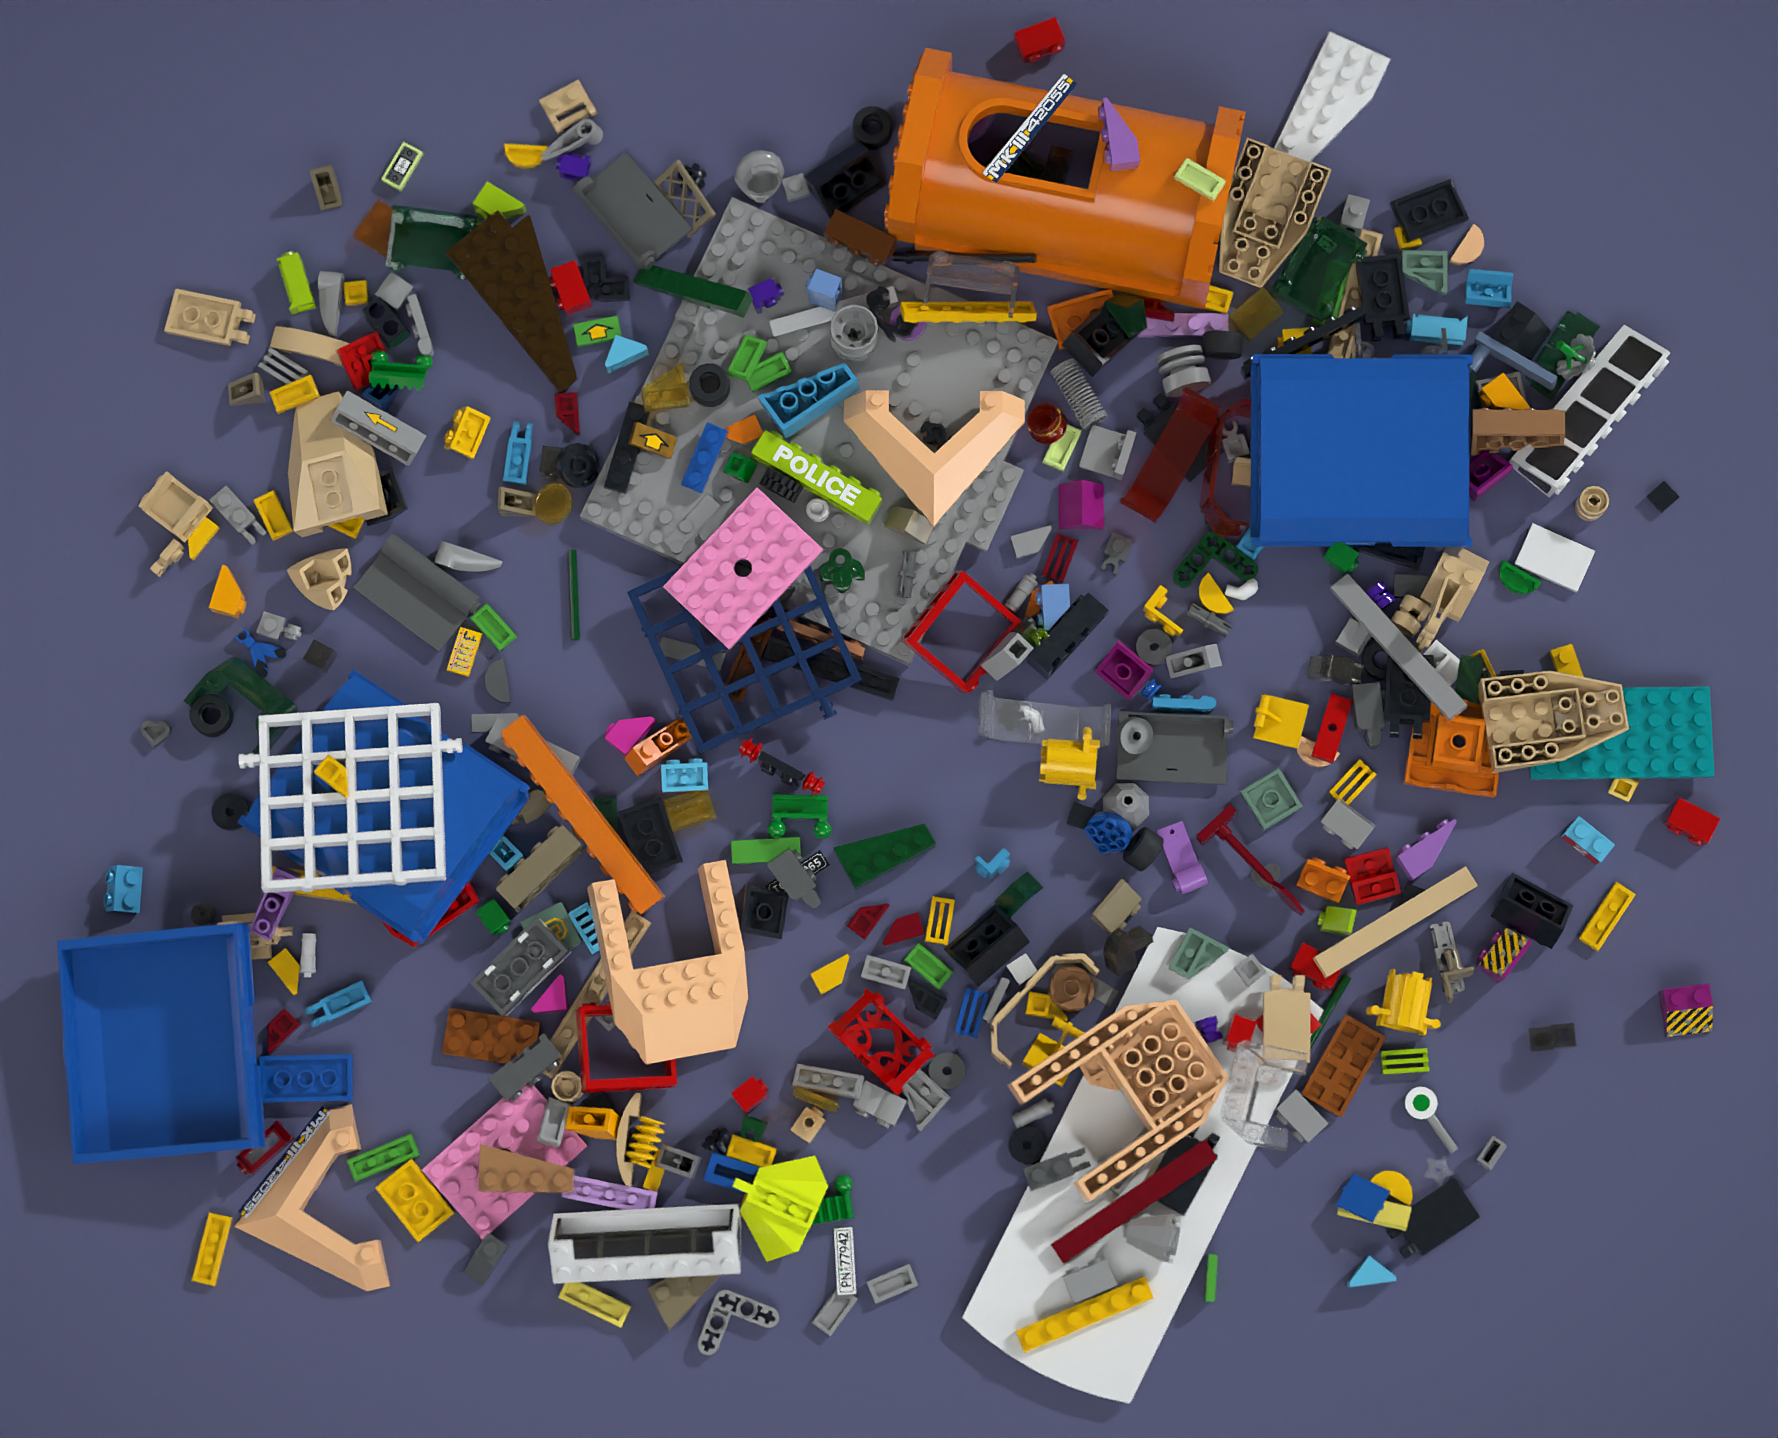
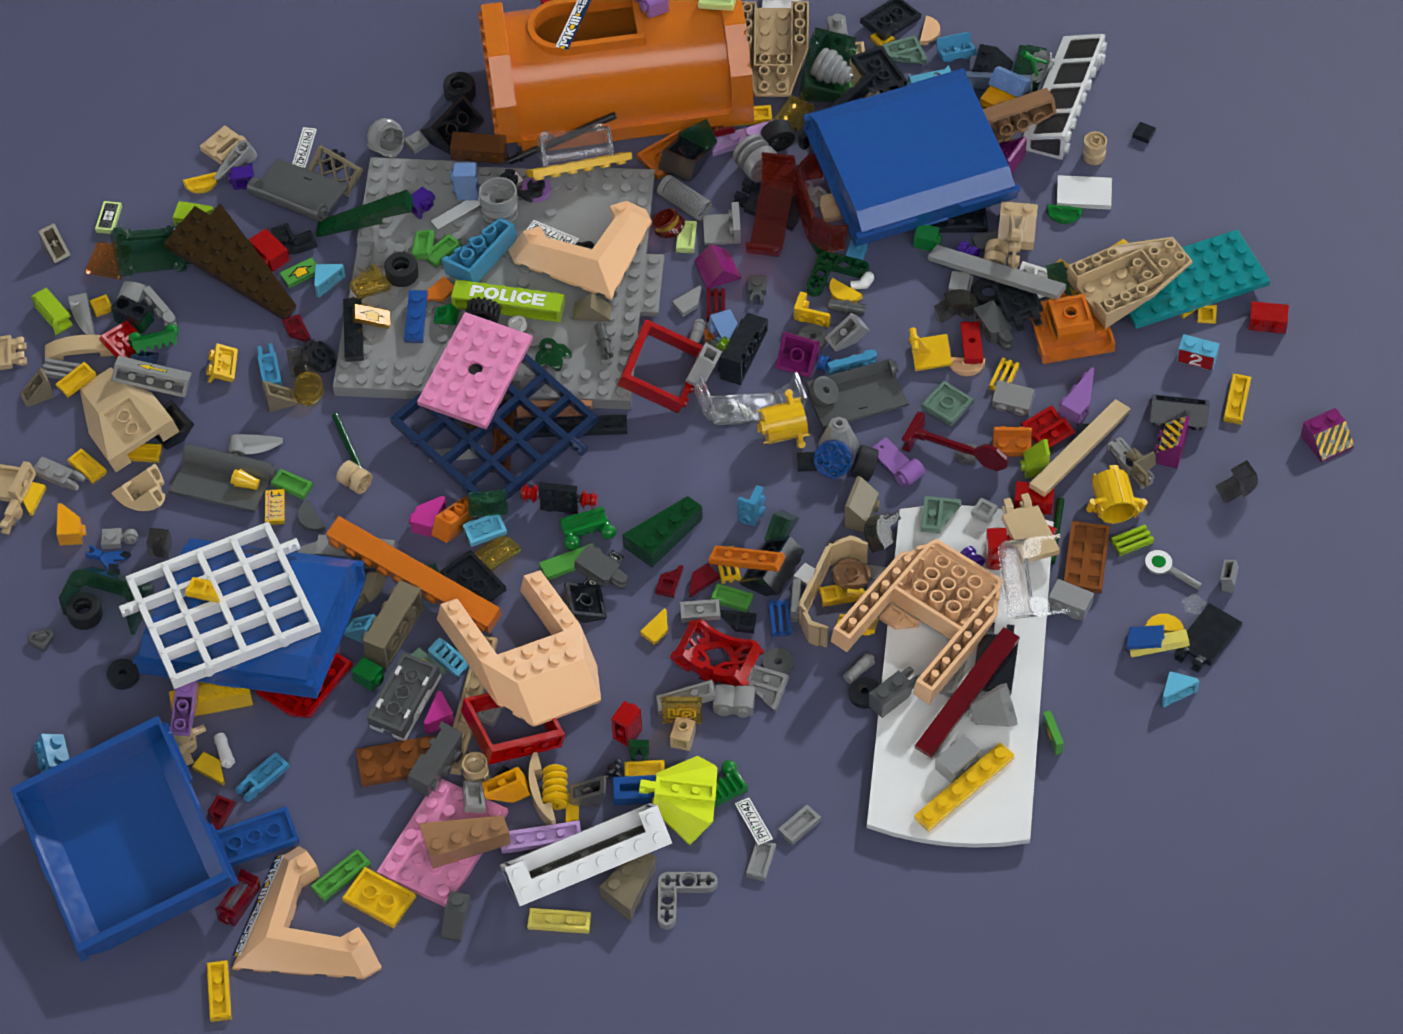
camera: 20 degrees left, 25 degrees down
none -> yellow cone [230,469,260,490]
none -> white sticker [292,127,317,168]
none -> tan wheel [336,460,372,494]
none -> clear green hinge [468,489,508,518]
none -> white sticker [527,220,579,245]
none -> orange tile [708,545,785,572]
none -> light grey piece [810,48,853,86]
none -> medium blue brick [988,66,1031,97]

